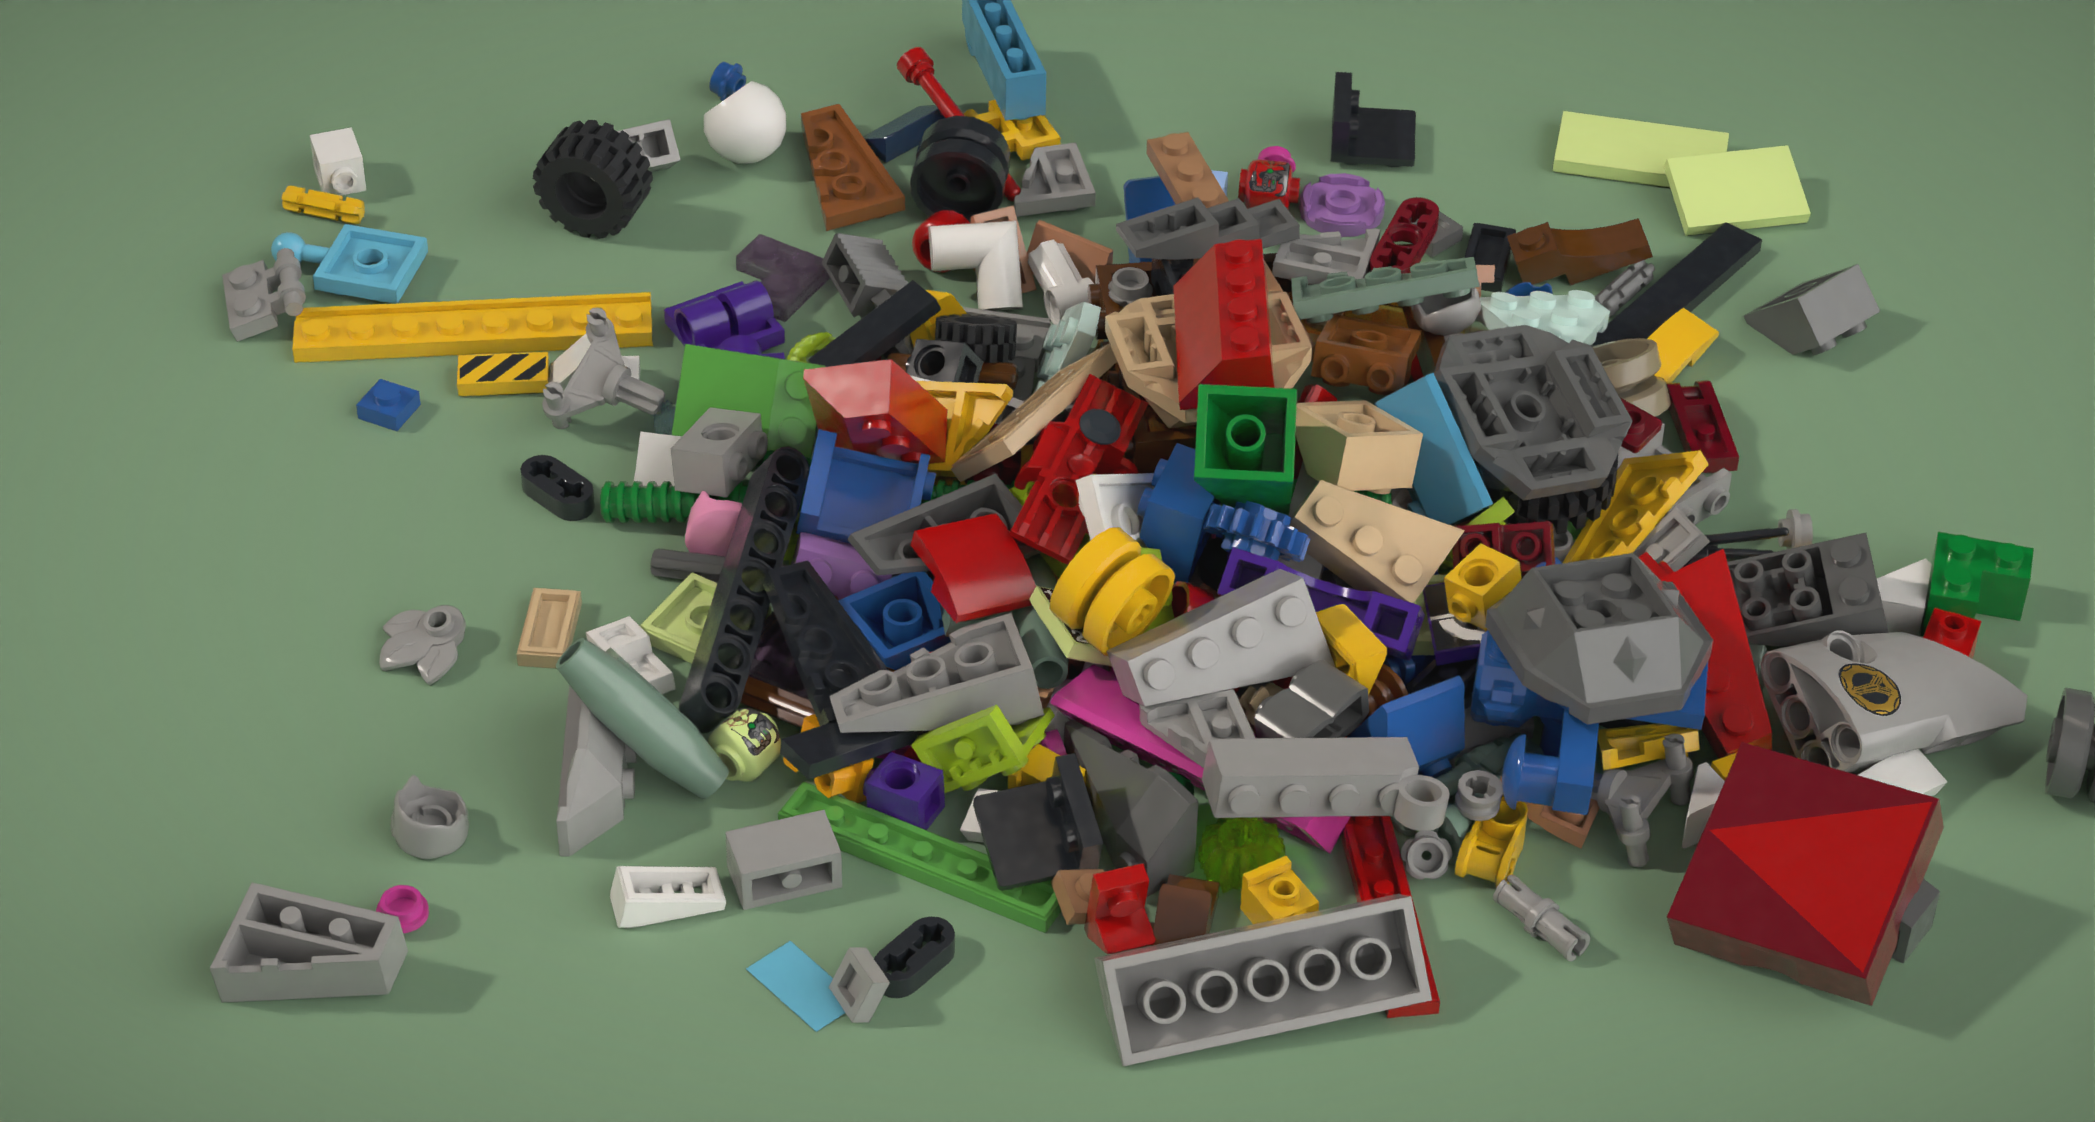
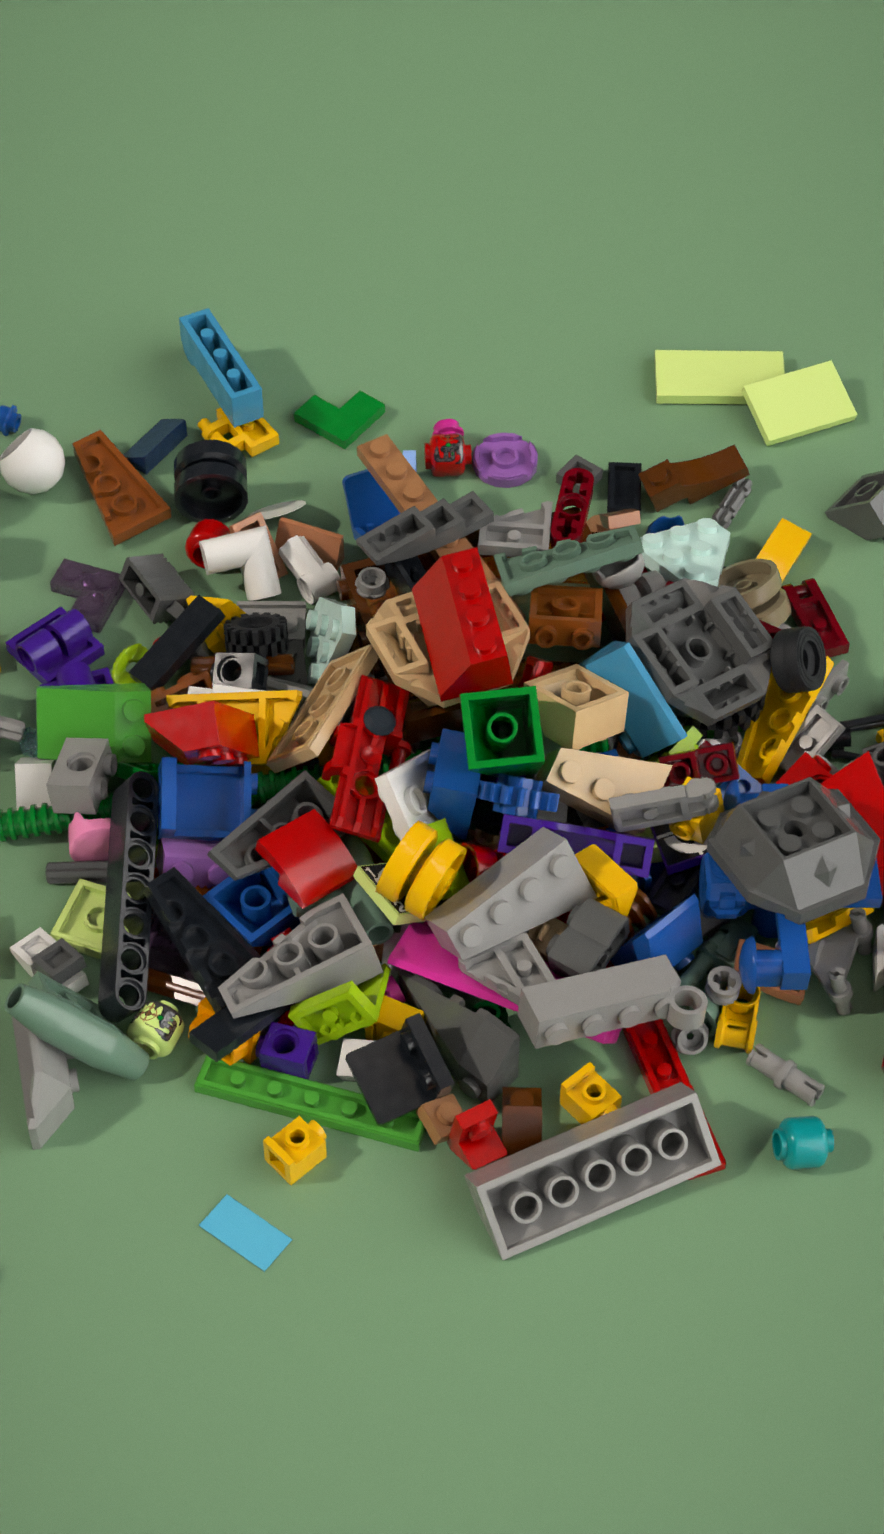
camera: 10 degrees left, 10 degrees up
white slope [610,866,726,928] -> none
light grey brick [725,810,842,910] -> none
light grey plate [829,947,890,1023] -> none
black beam [874,916,955,998] -> none
red piece [897,47,1021,202] -> none
light grey wing [1014,143,1096,217] -> none
clear neon green gear [1198,817,1286,894] -> none
black bracket [1330,72,1416,167] -> none
black tile [1591,222,1762,347] -> none
none -> dark grey plate [31,938,87,984]
none -> white sticker [248,500,306,519]
none -> yellow brick [263,1116,327,1185]
none -> green tile [294,391,385,449]
none -> light grey hinge [609,777,719,833]
none -> black tyre [770,626,826,693]
none -> teal head [772,1116,834,1170]

